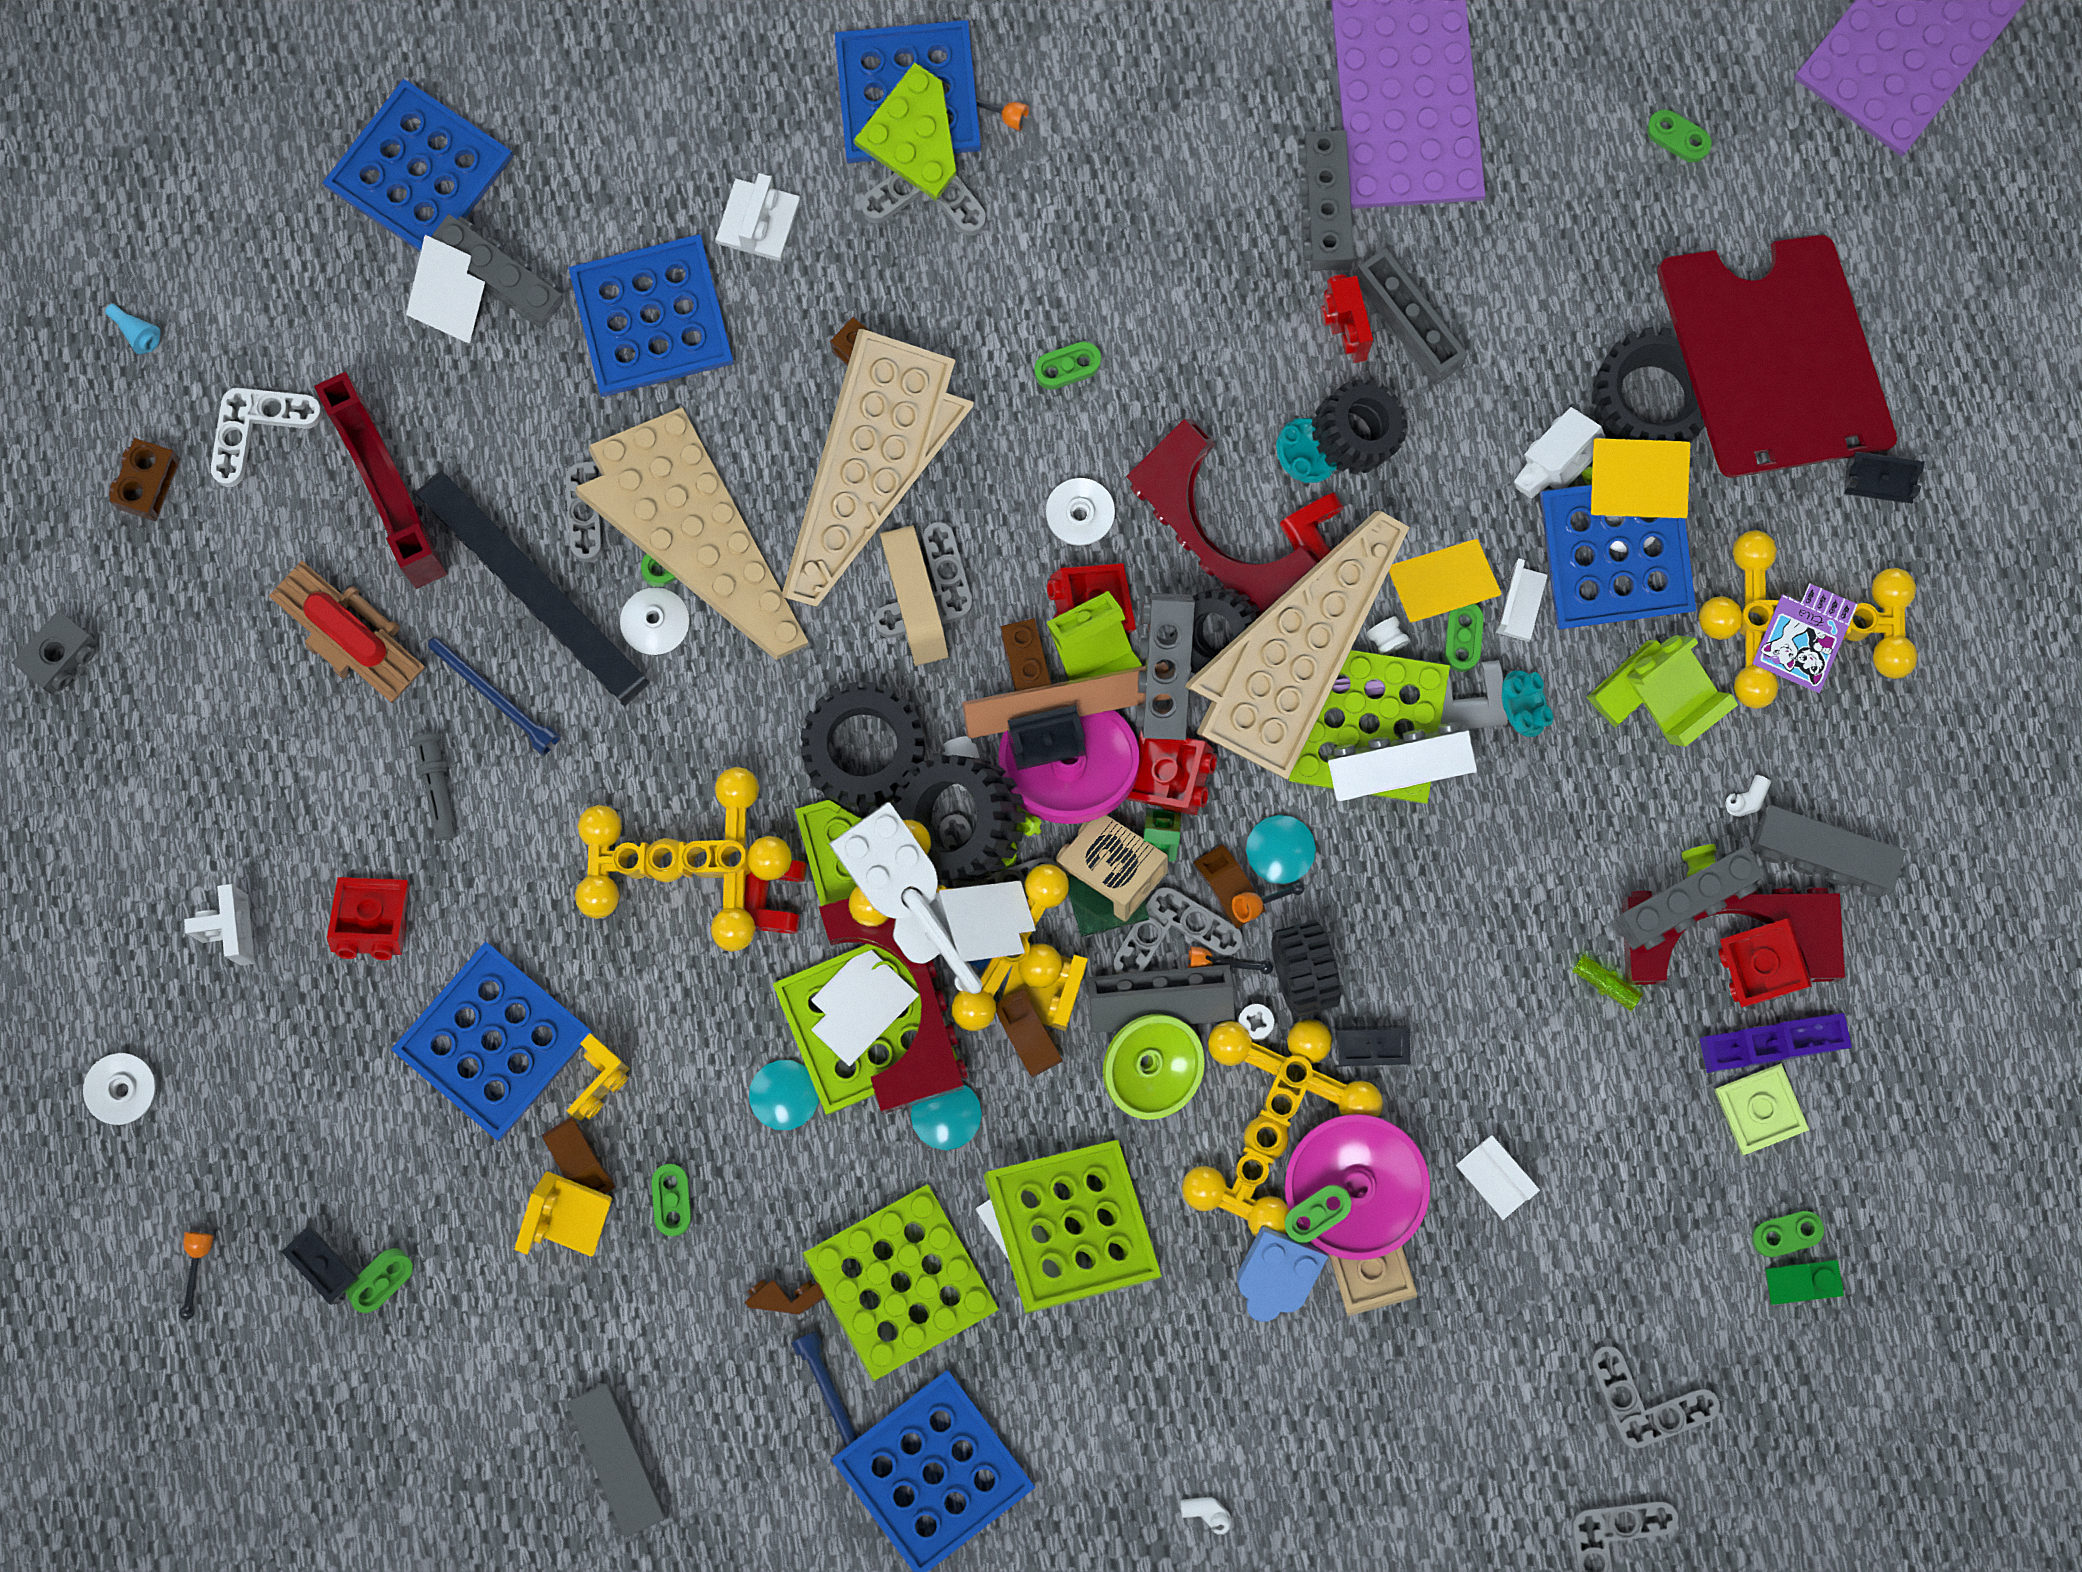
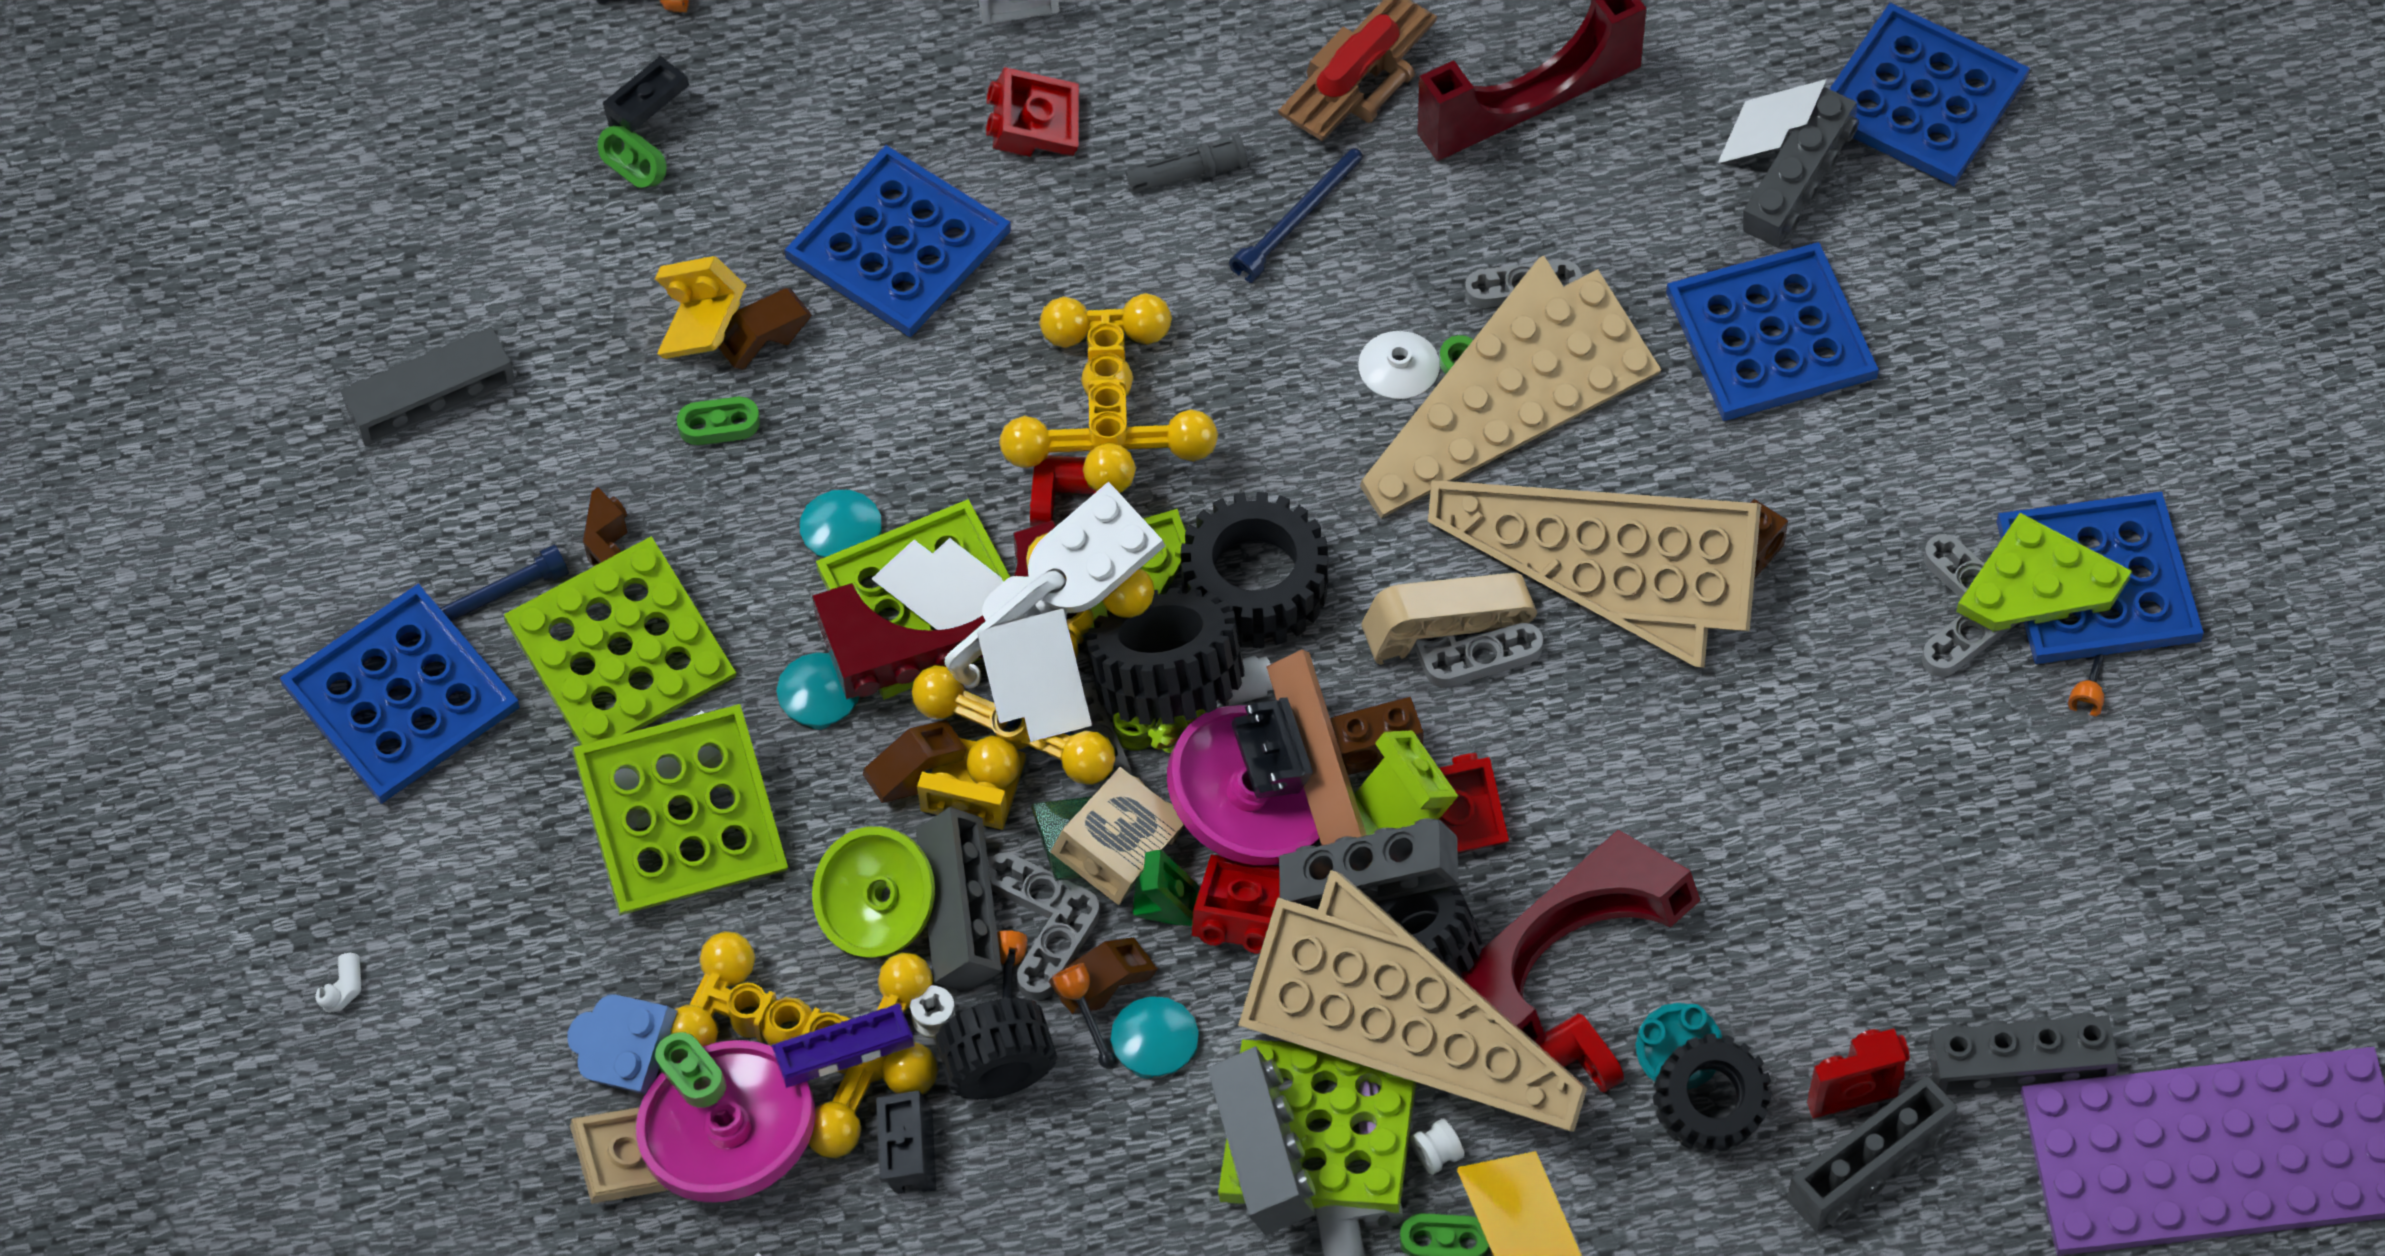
camera: 90 degrees right, 20 degrees down
black beam [415,470,650,707] -> none
yellow bracket [567,1033,630,1121] -> none
white bracket [715,173,801,262] -> none
bright green plate [1035,342,1101,390] -> none
white dish [1046,478,1115,546] -> none
none -> dark purple plate [772,1003,914,1088]

